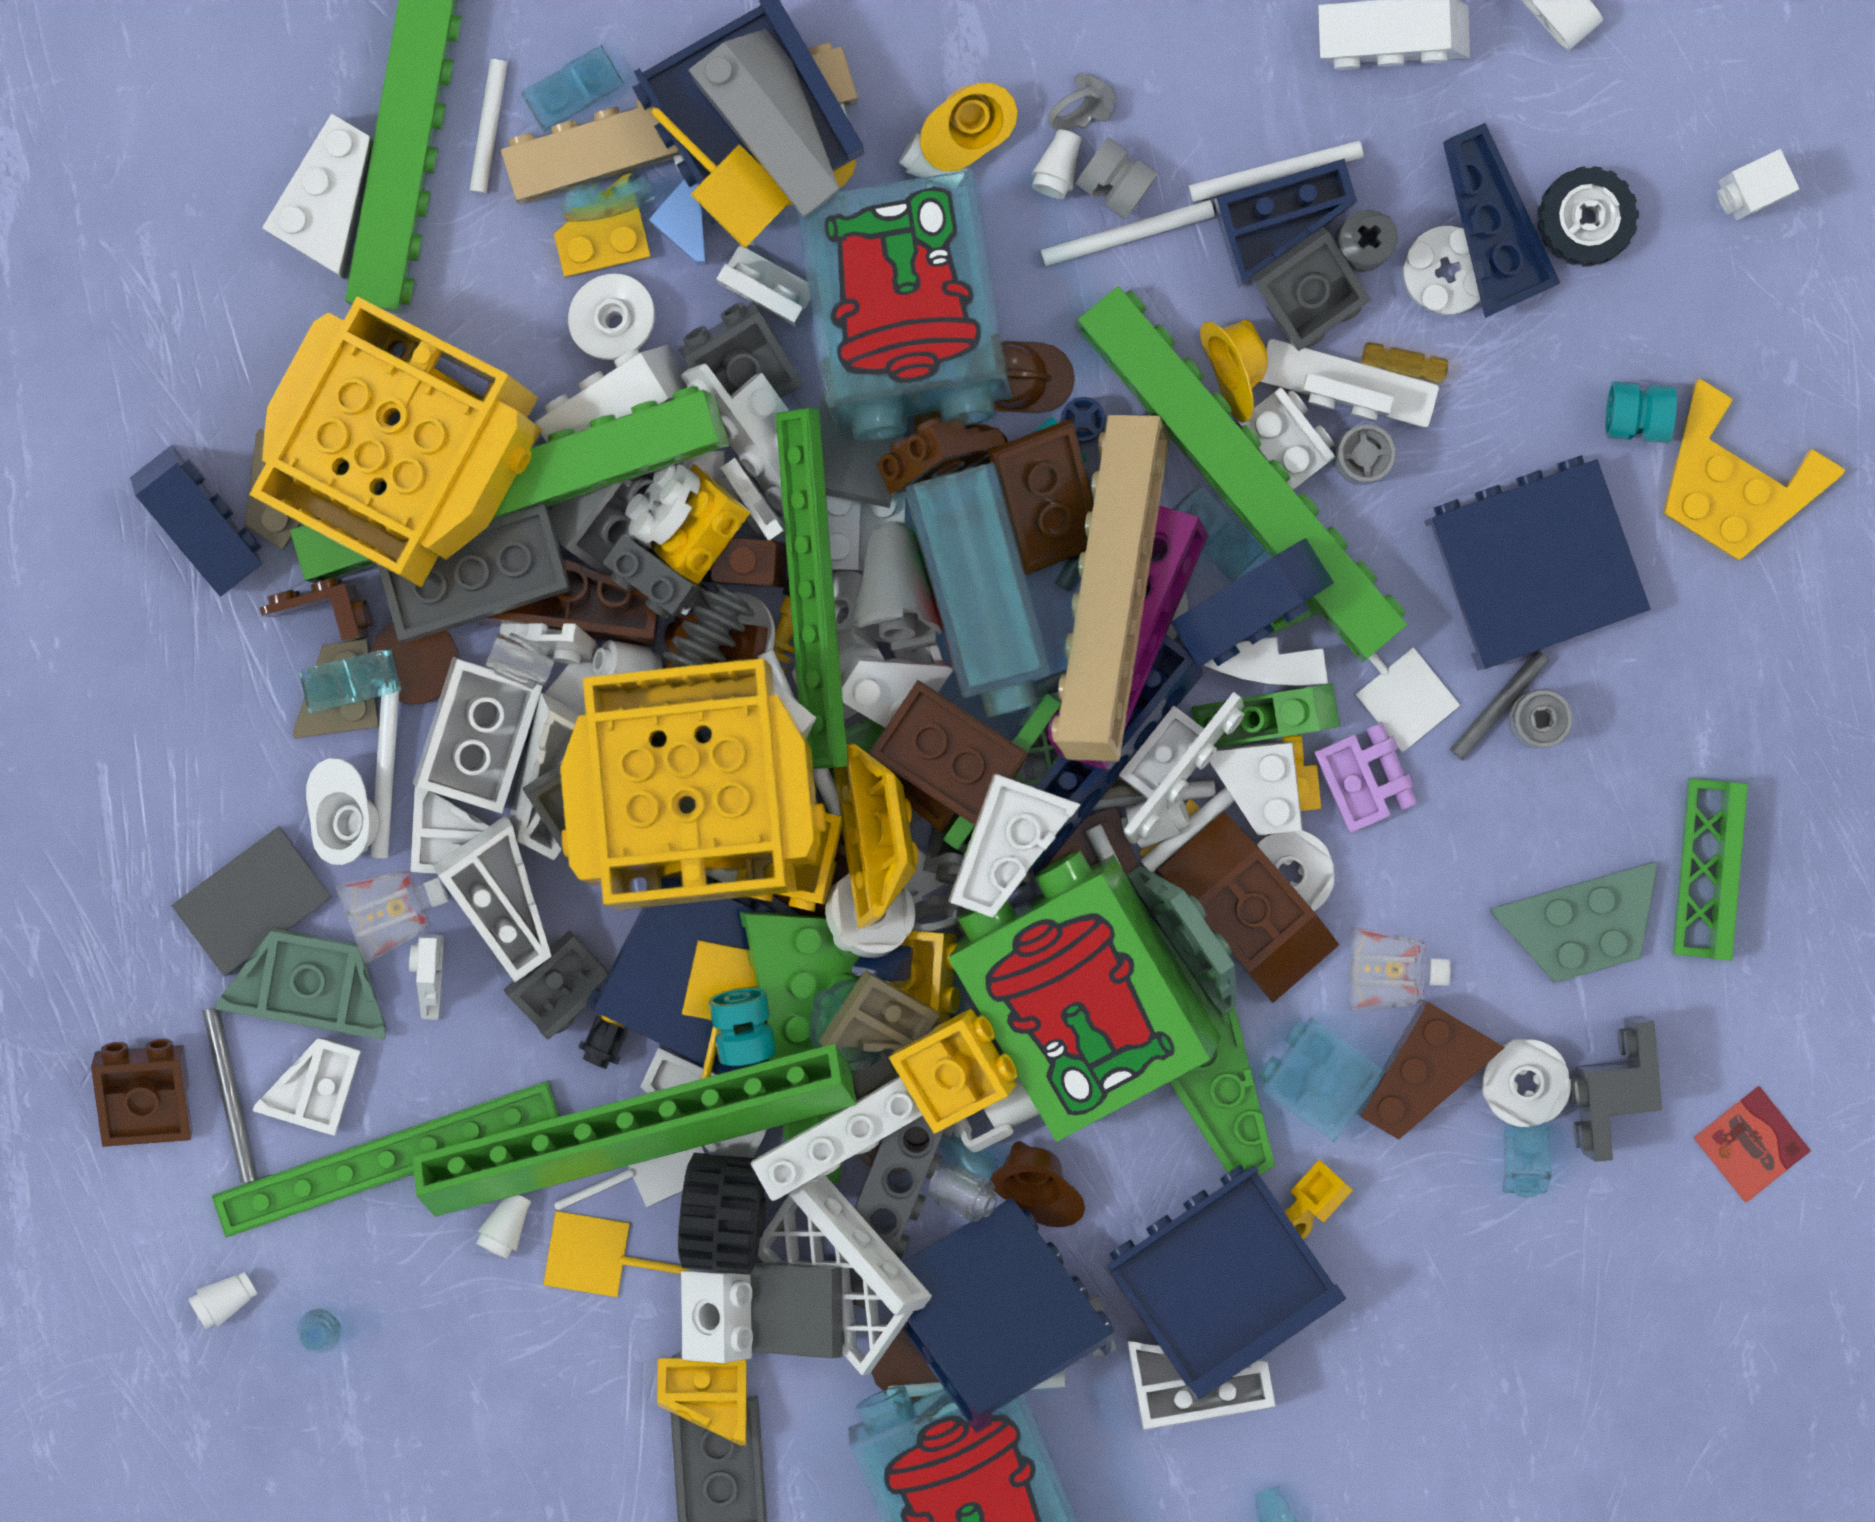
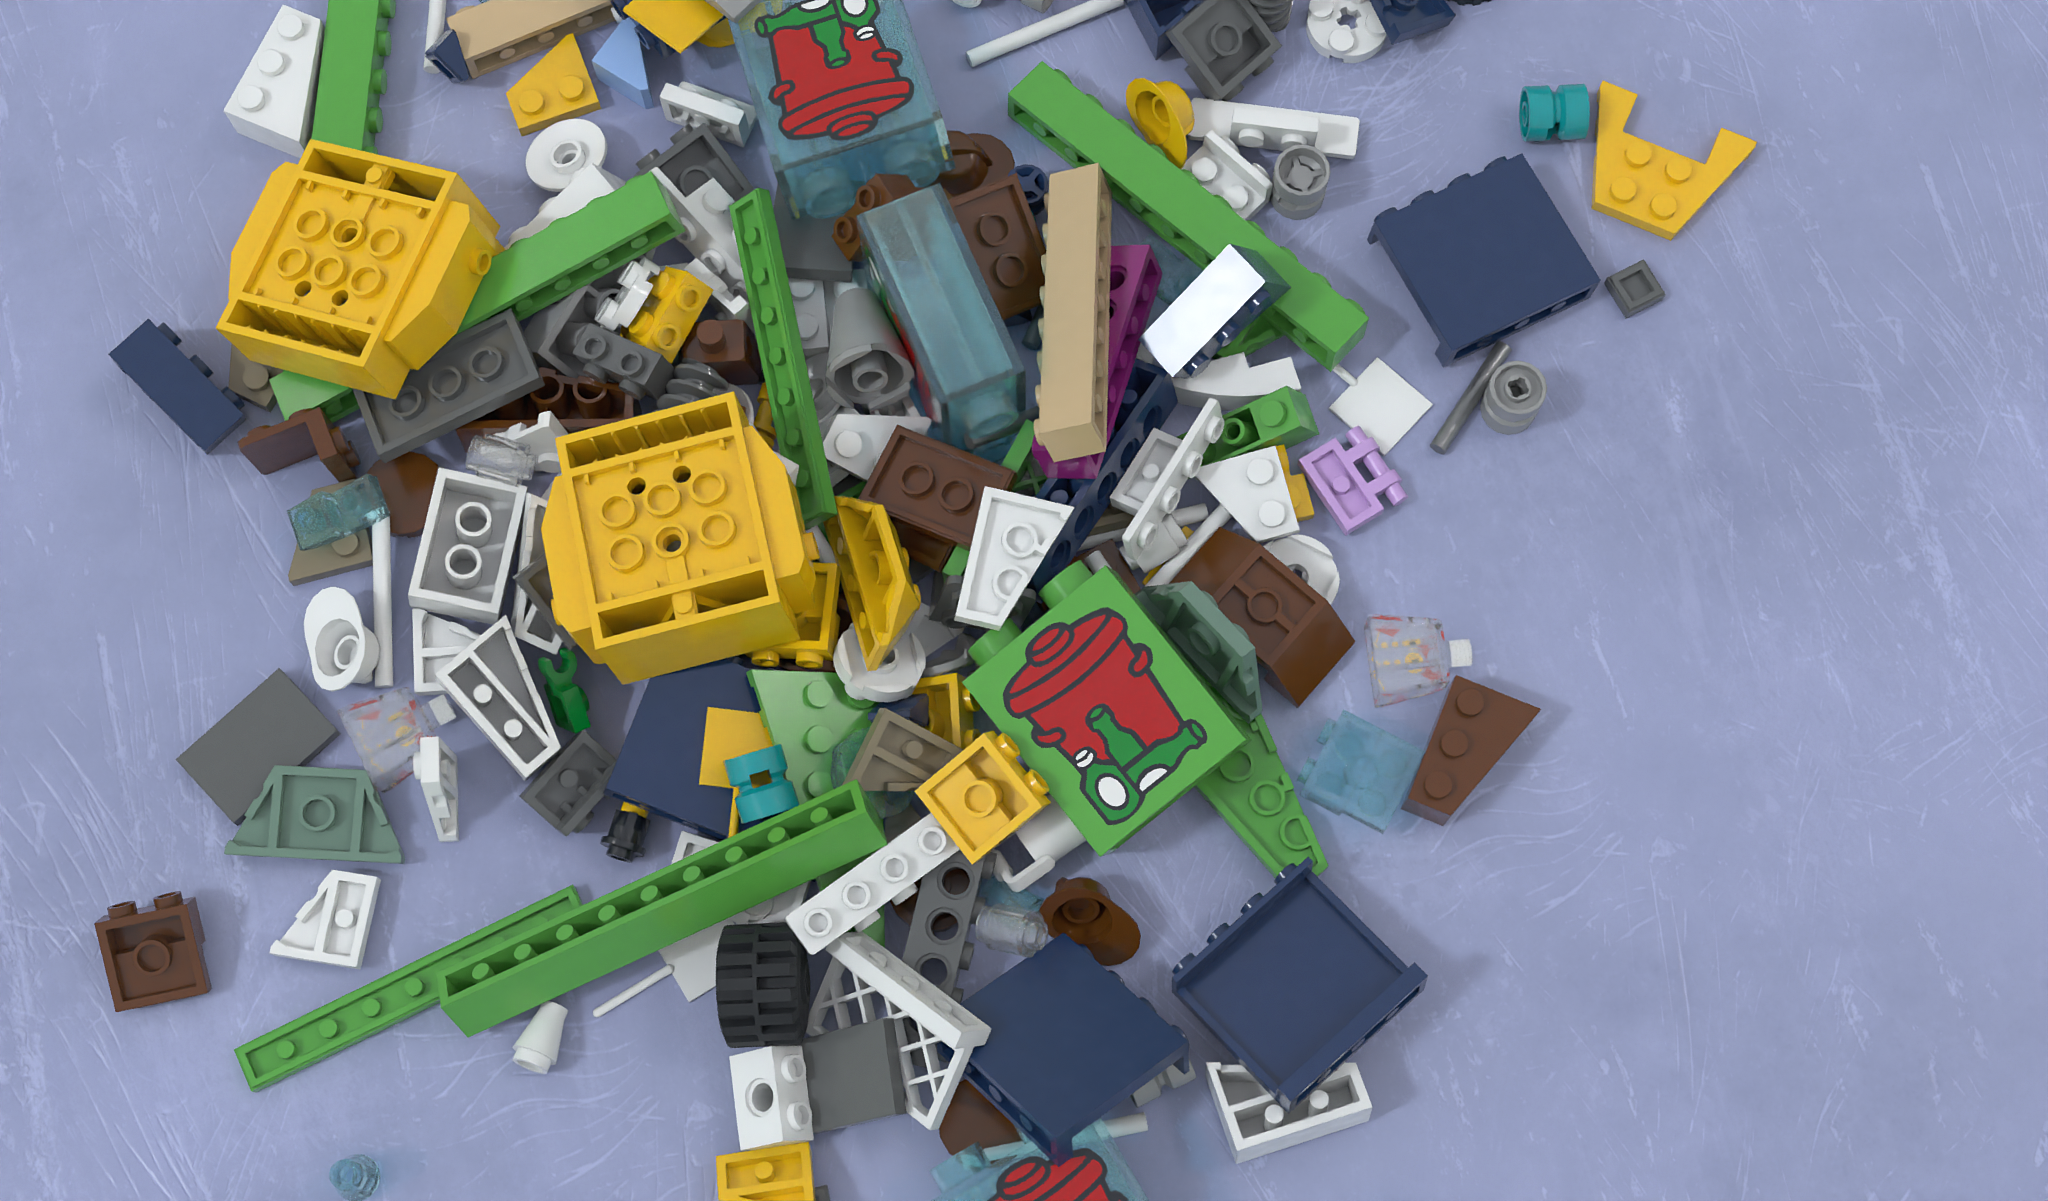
camera: 10 degrees left, 15 degrees down
white cone [188,1271,257,1330] -> none
flat silver bar [202,1007,258,1183] -> none
yellow piece [543,1211,691,1297] -> none
clear light blue slope [559,175,656,222] -> none
yellow plate [1284,1159,1353,1240] -> none
clear yellow axle [1361,342,1449,383] -> none
white plate [1481,1038,1571,1127] -> none
sand green wing [1490,862,1657,983] -> none
clear light blue bracket [1502,1126,1552,1198] -> none
dark grey bracket [1570,1016,1662,1162] -> none
bright green fence [1672,778,1748,961] -> none
clear red sticker [1694,1086,1811,1203] -> none
none -> dark blue slope [425,29,469,83]
none -> green plate [538,648,591,734]
none -> dark grey tile [1604,259,1666,318]

